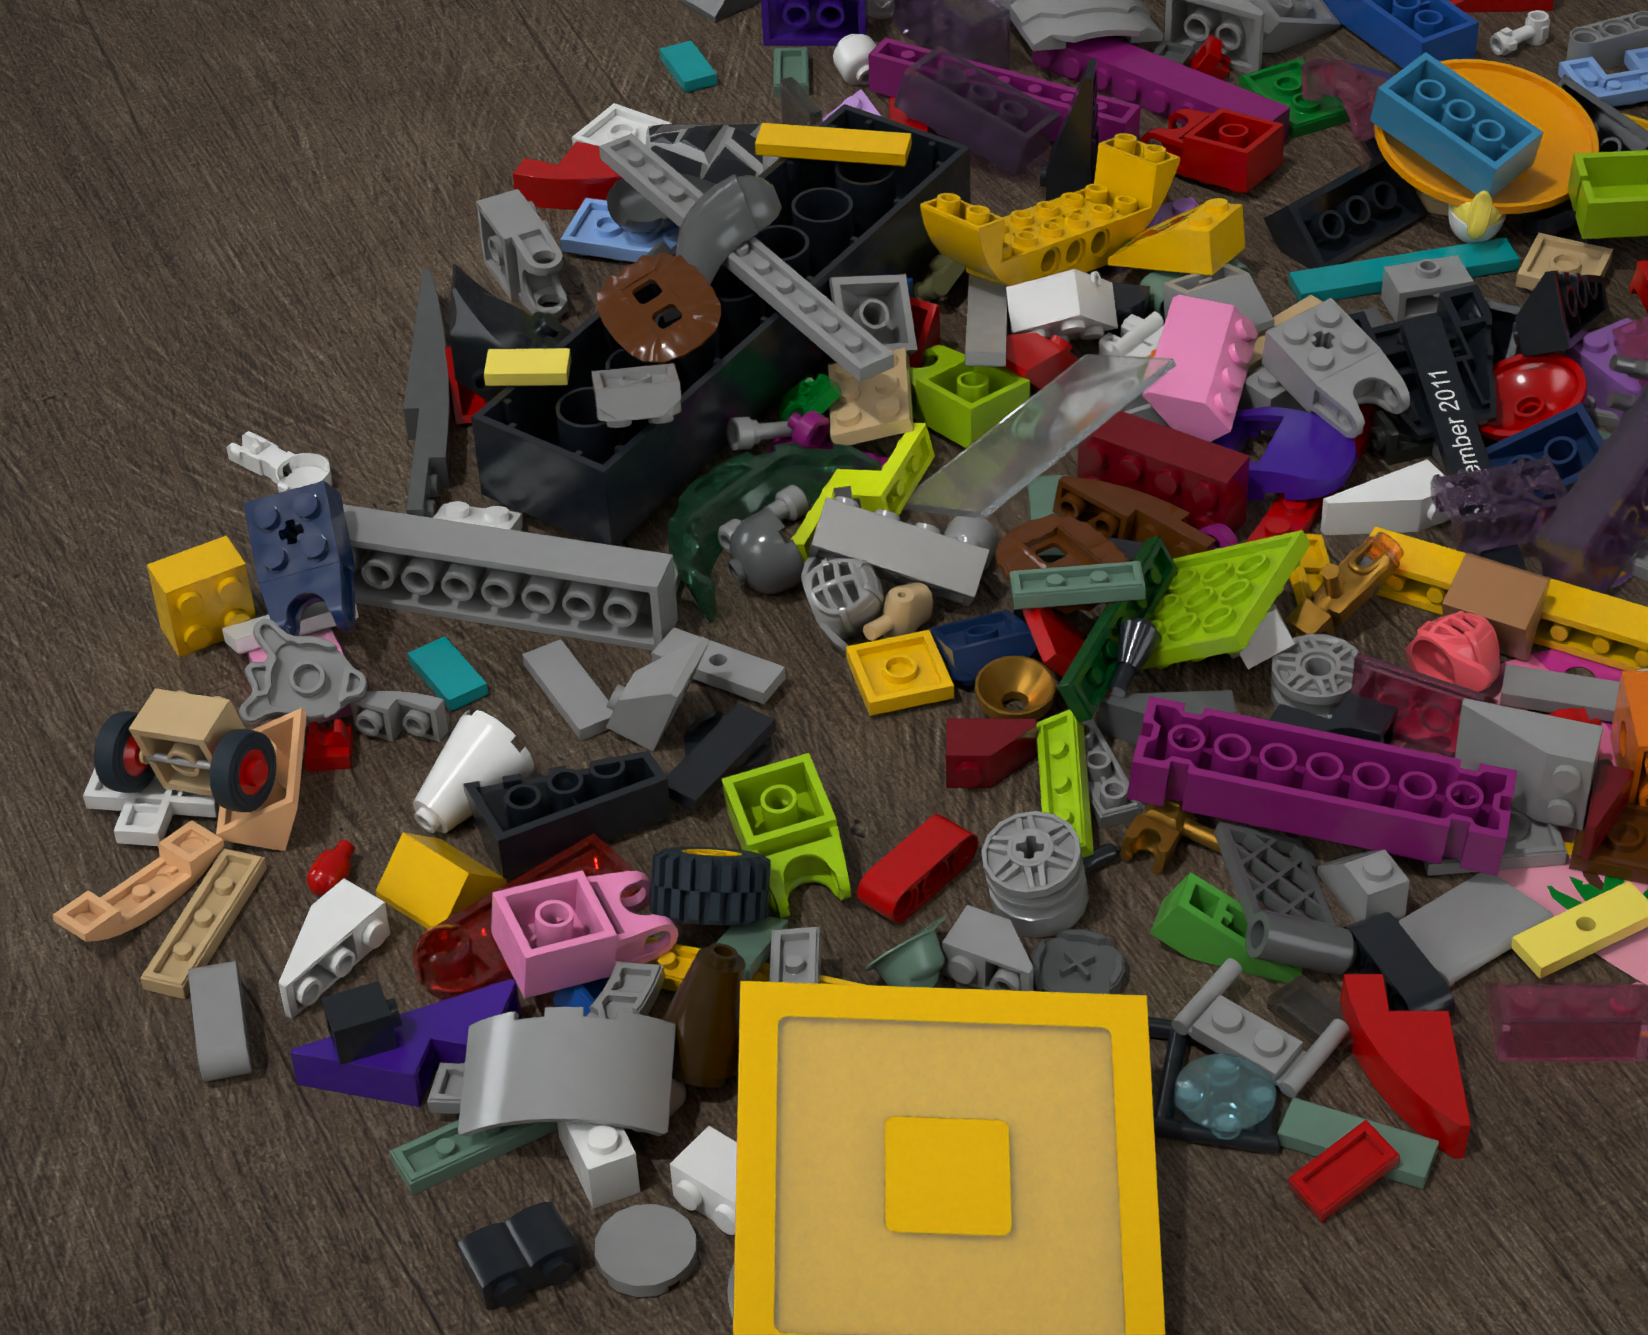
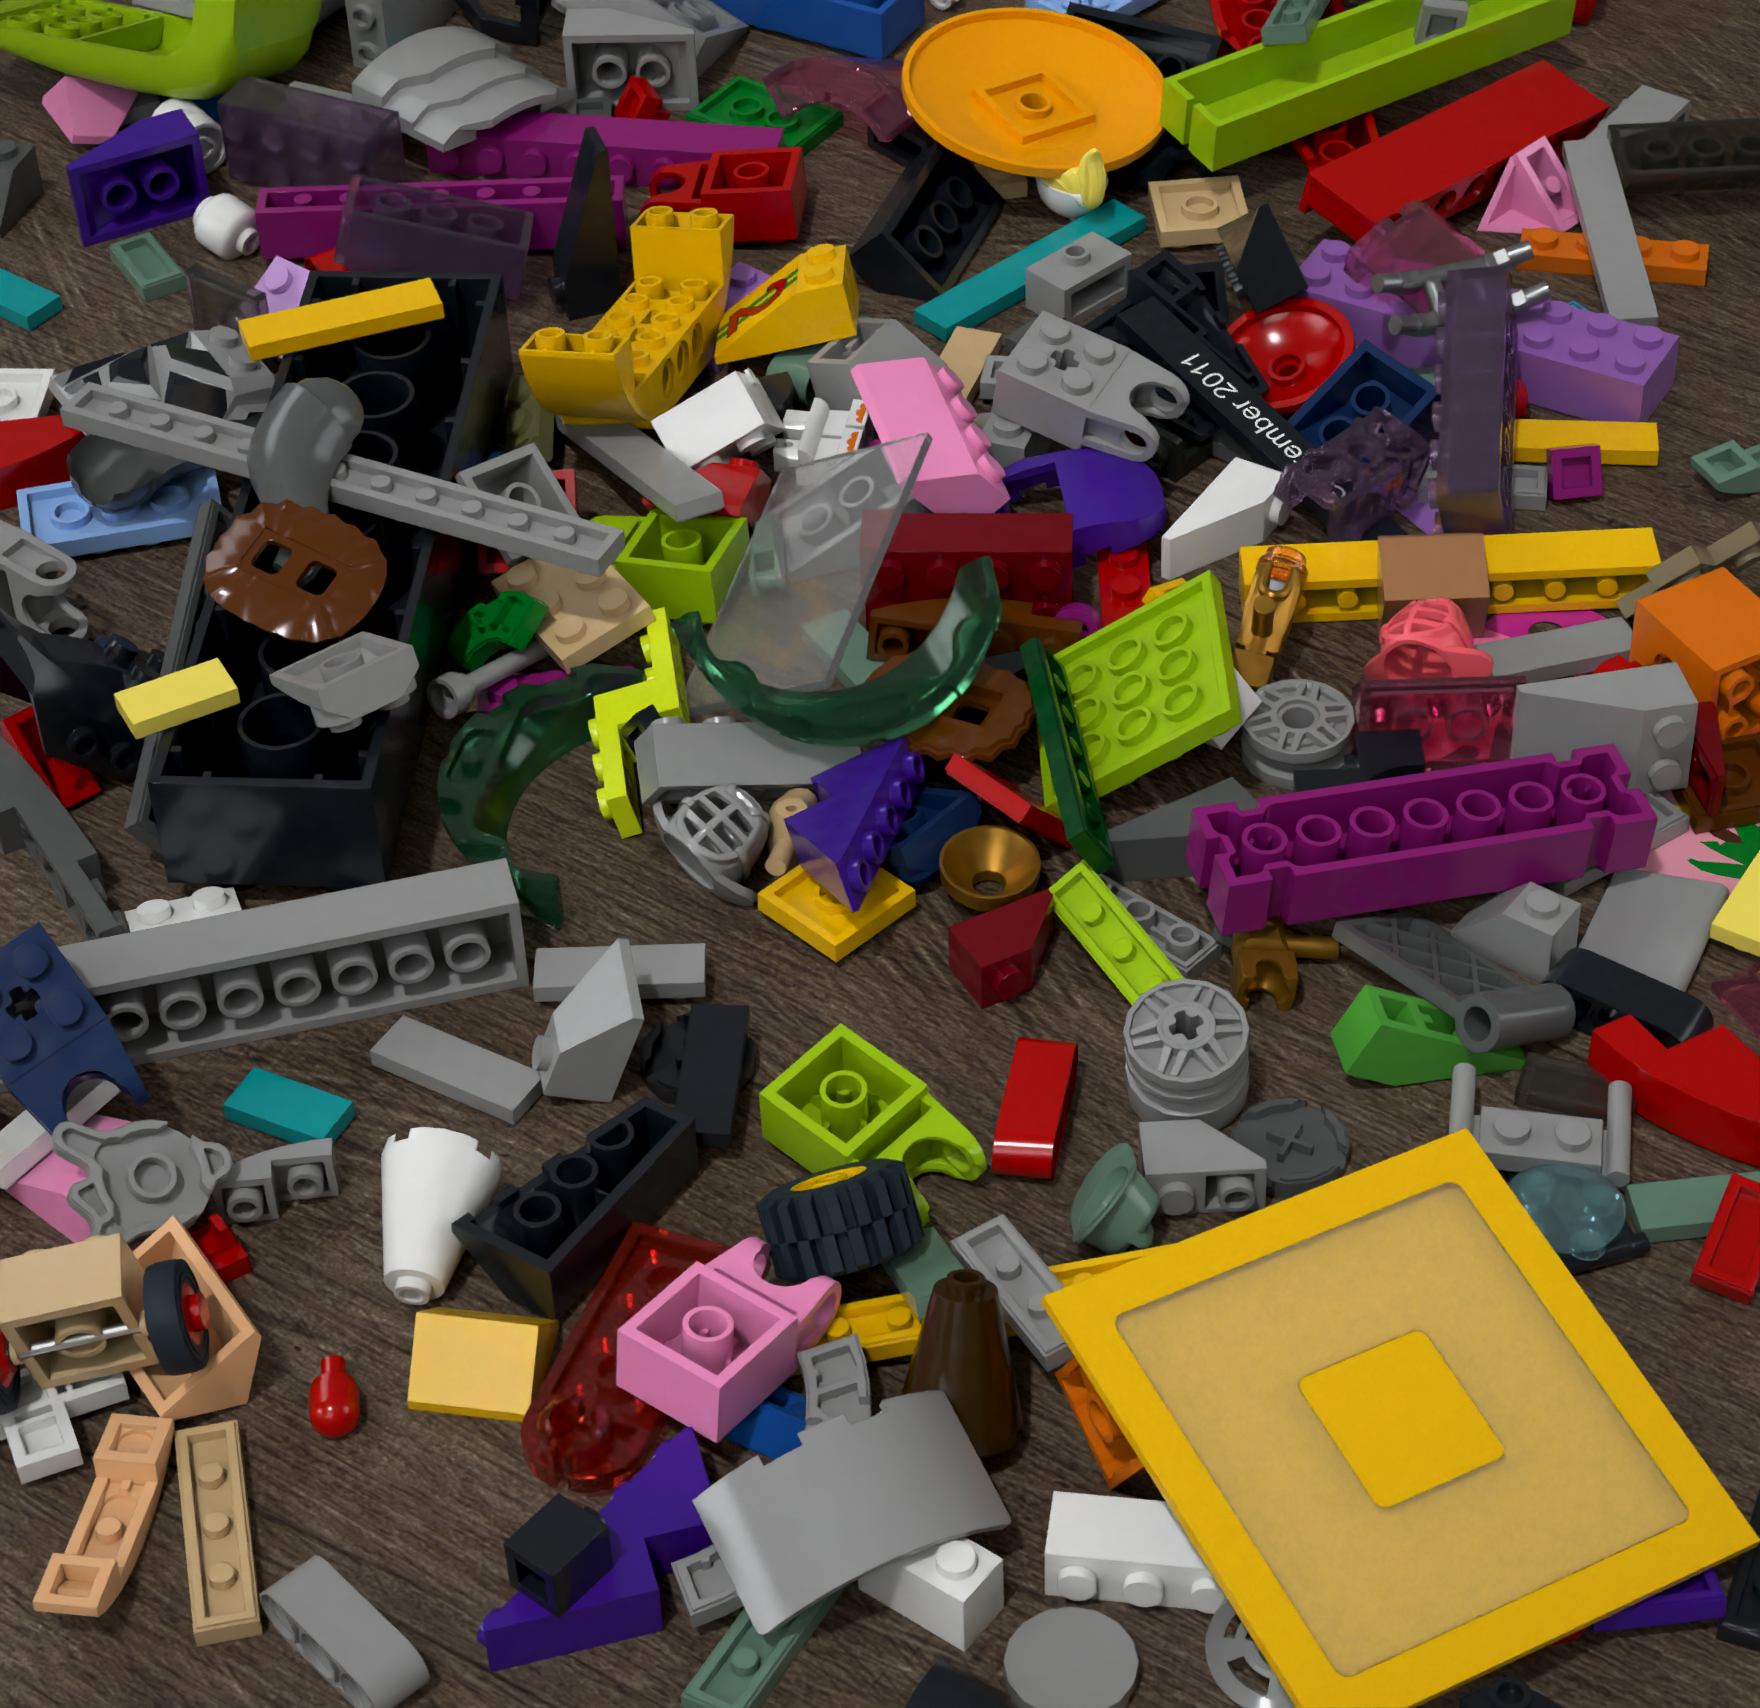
camera: 30 degrees left, 0 degrees up
white slope [278,878,390,1019] -> none
light grey piece [718,485,809,554] -> none
dark grey cylinder [727,508,804,595] -> none
magenta tile [787,410,830,454] -> none
sand green tile [1010,561,1145,610] -> none
black cone [1109,618,1162,697] -> none
dark azure brick [1370,52,1543,198] -> none
none -> clear green windscreen [670,556,1003,748]
none -> dark purple slope [784,735,925,912]

